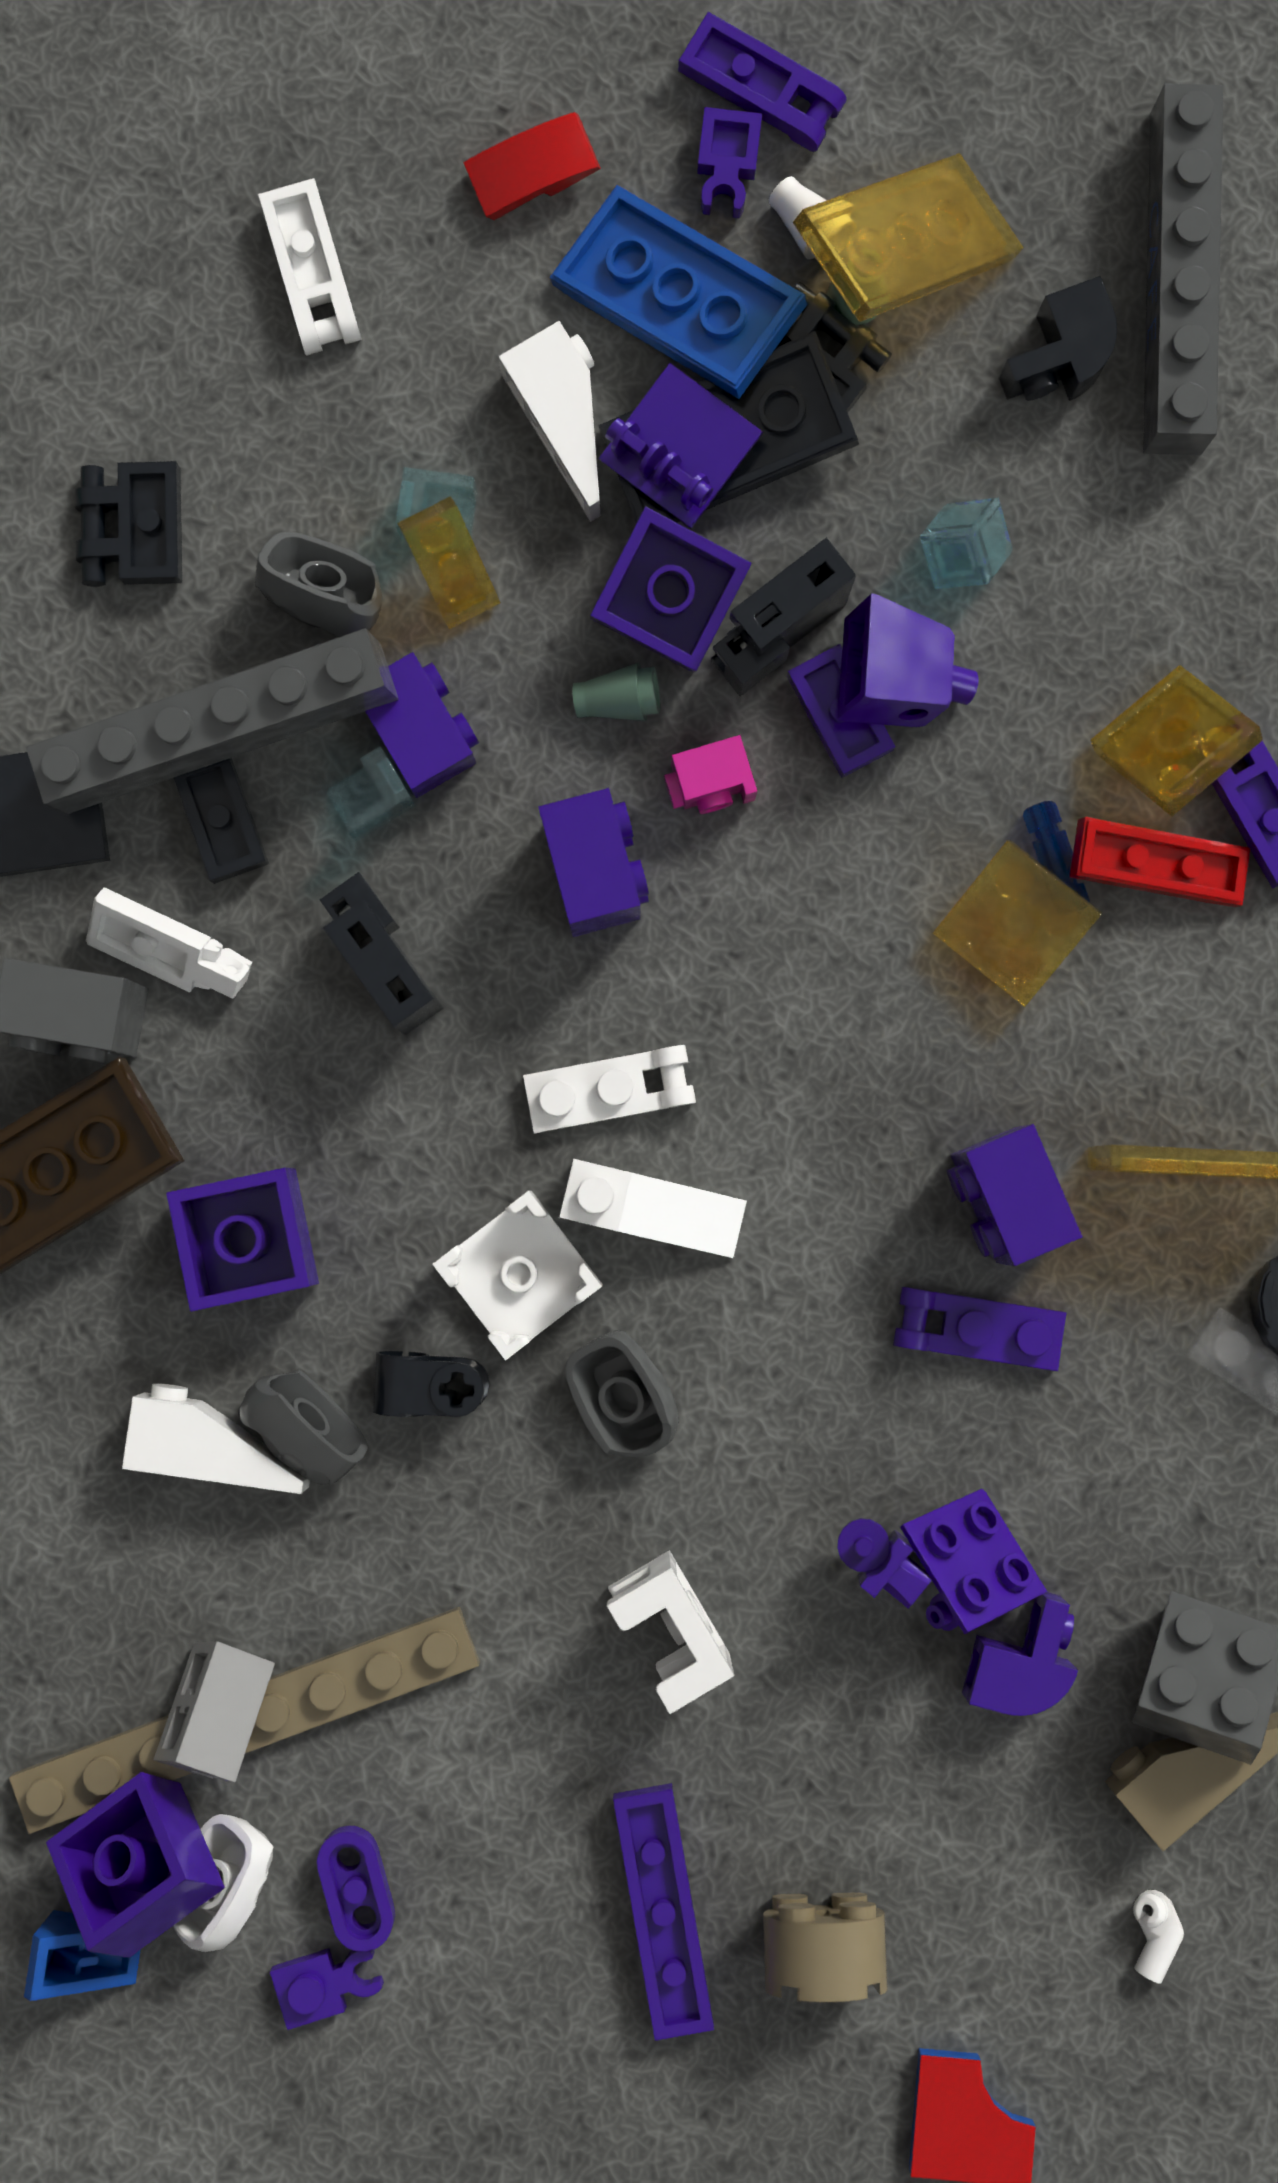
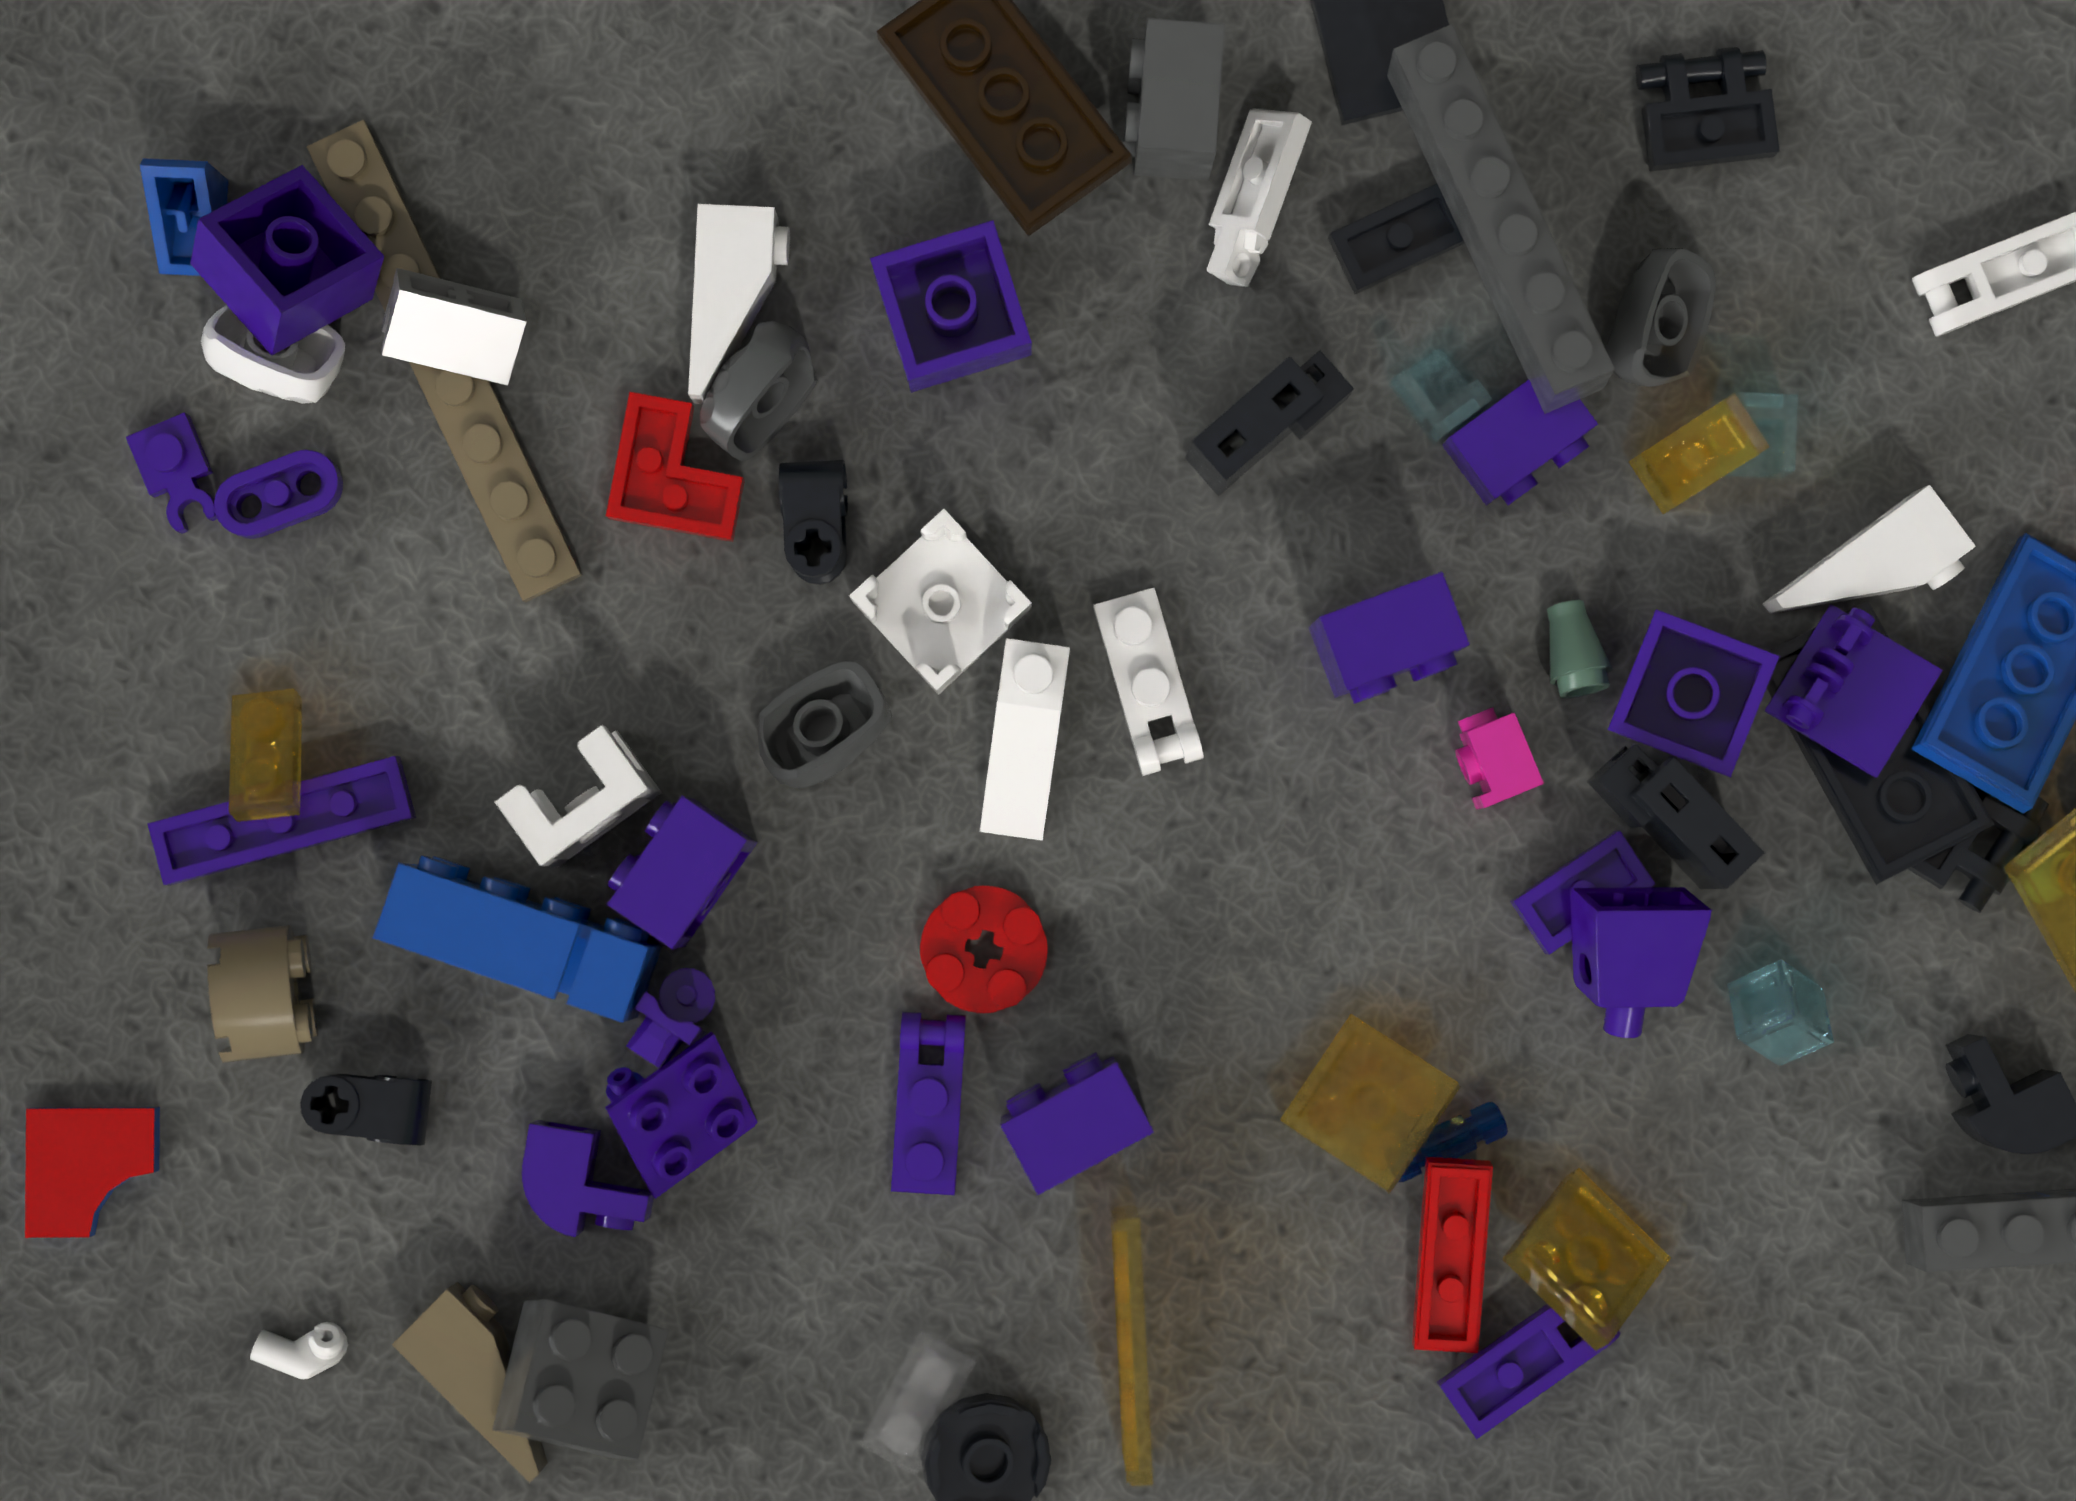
camera: 80 degrees right, 0 degrees up
none -> clear yellow plate [229,688,302,822]
none -> black piece [300,1074,432,1145]
none -> blue piece [373,855,663,1023]
none -> red plate [606,391,745,542]
none -> dark purple brick [607,796,758,949]
none -> red plate [920,885,1048,1013]

